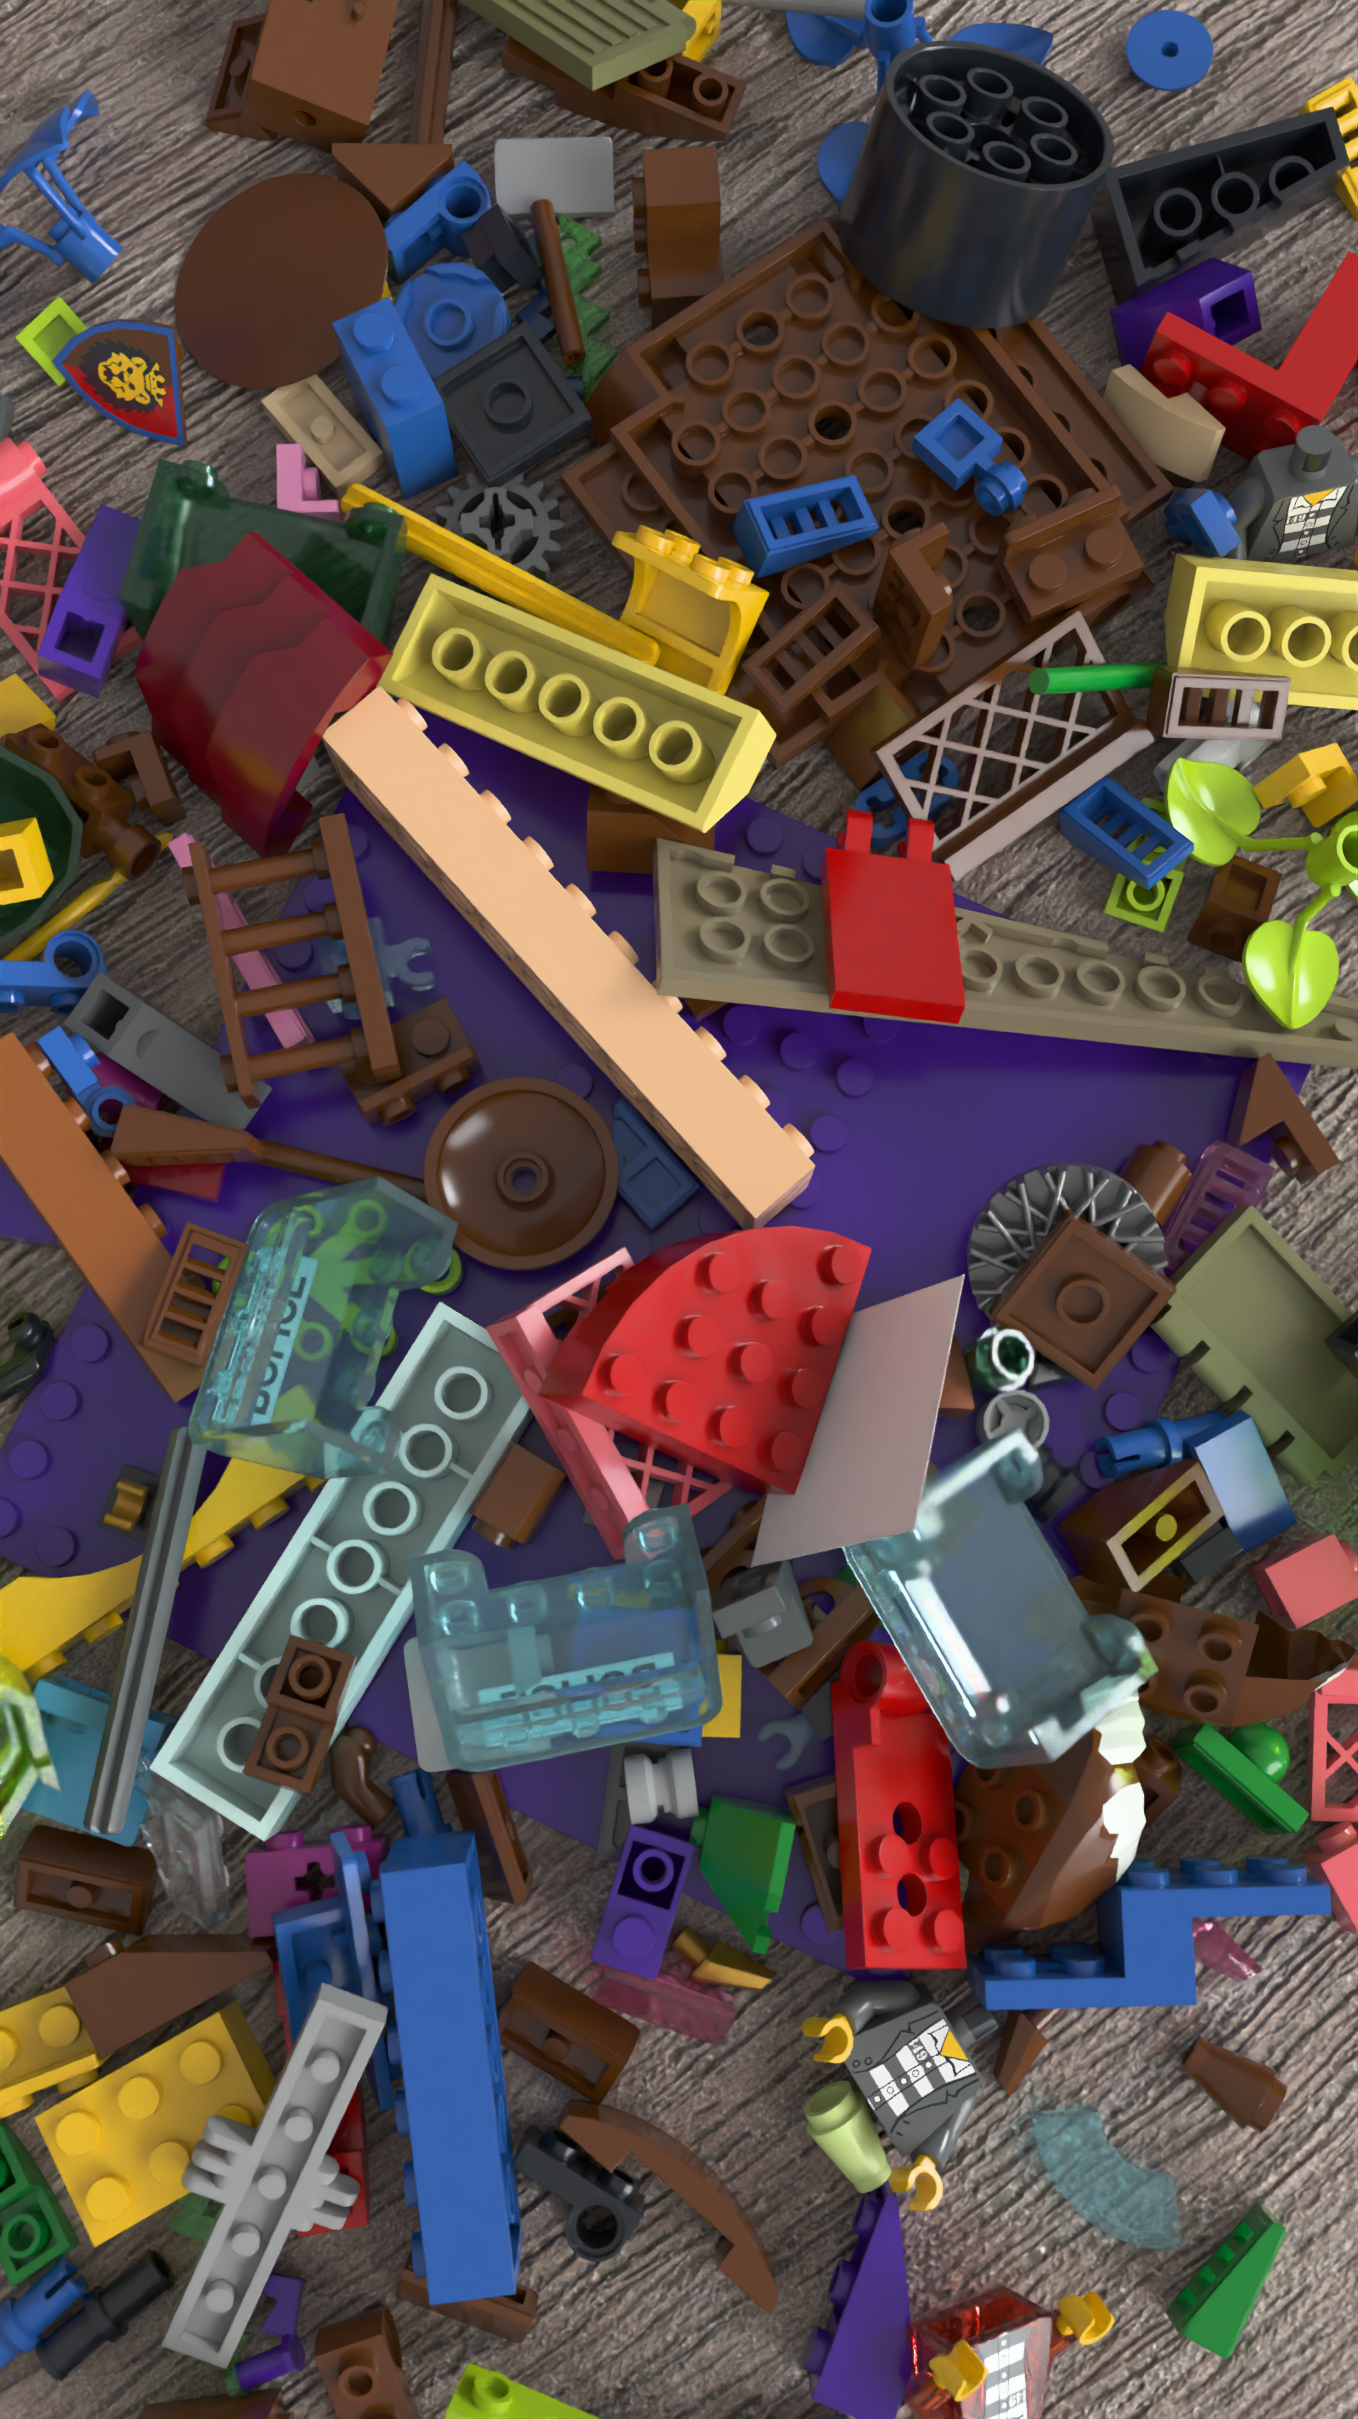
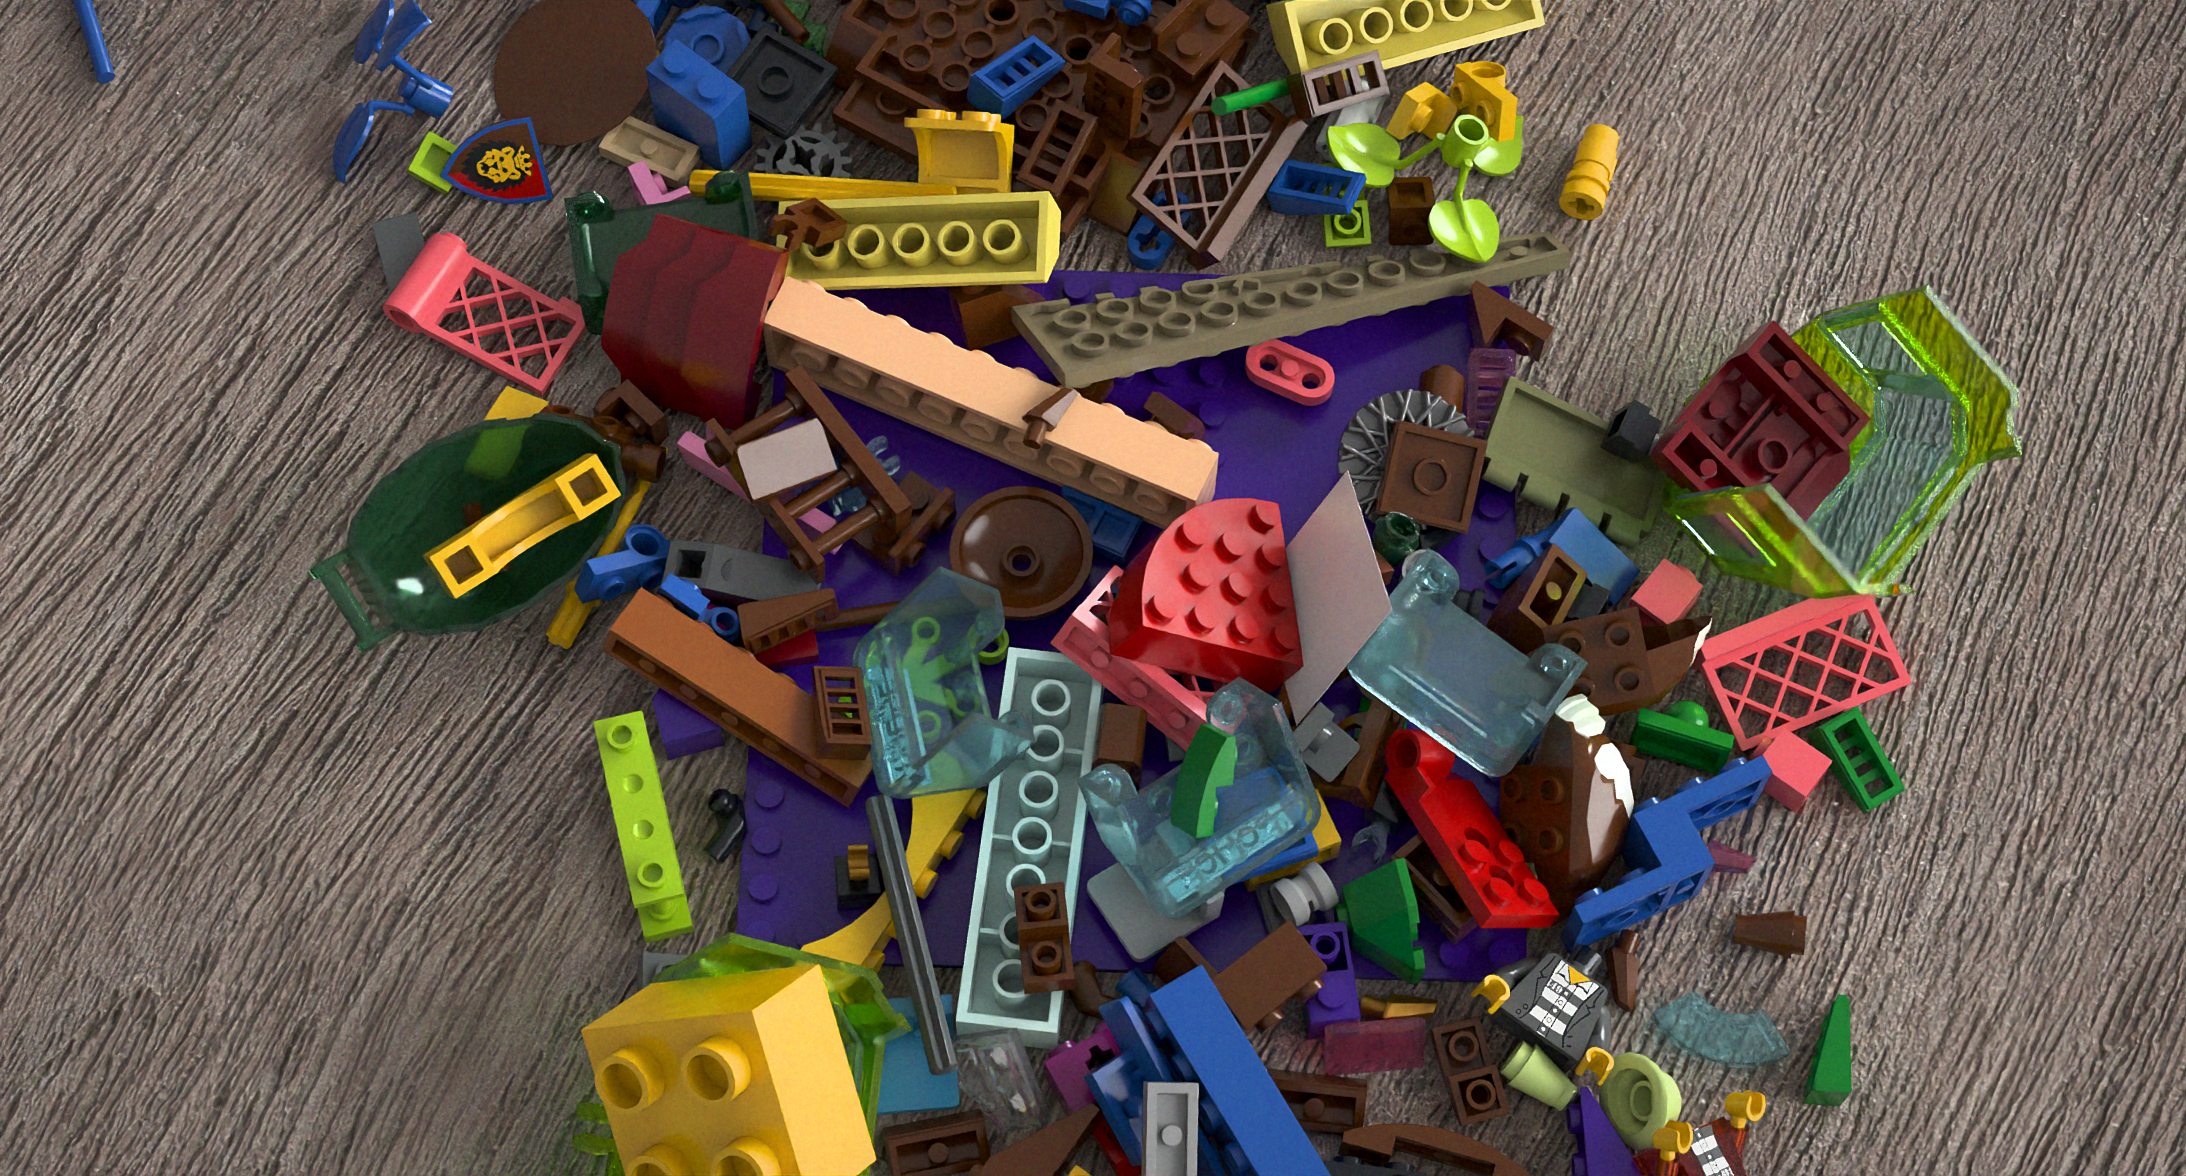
camera: 25 degrees left, 15 degrees down
dark purple slope [37,504,161,699] -> none
red tile [820,809,966,1024] -> none
none -> slope [729,418,837,504]
none -> reddish brown plate [767,198,849,250]
none -> reddish brown bar [1022,388,1079,449]
none -> reddish brown slope [1143,391,1205,442]
none -> green slope [1170,724,1238,838]
none -> reddish brown brick [1211,919,1328,1036]
none -> coral plate [1245,339,1335,406]
none -> reddish brown slope [1429,1016,1510,1126]
none -> yellowish green hat [1599,1052,1682,1151]

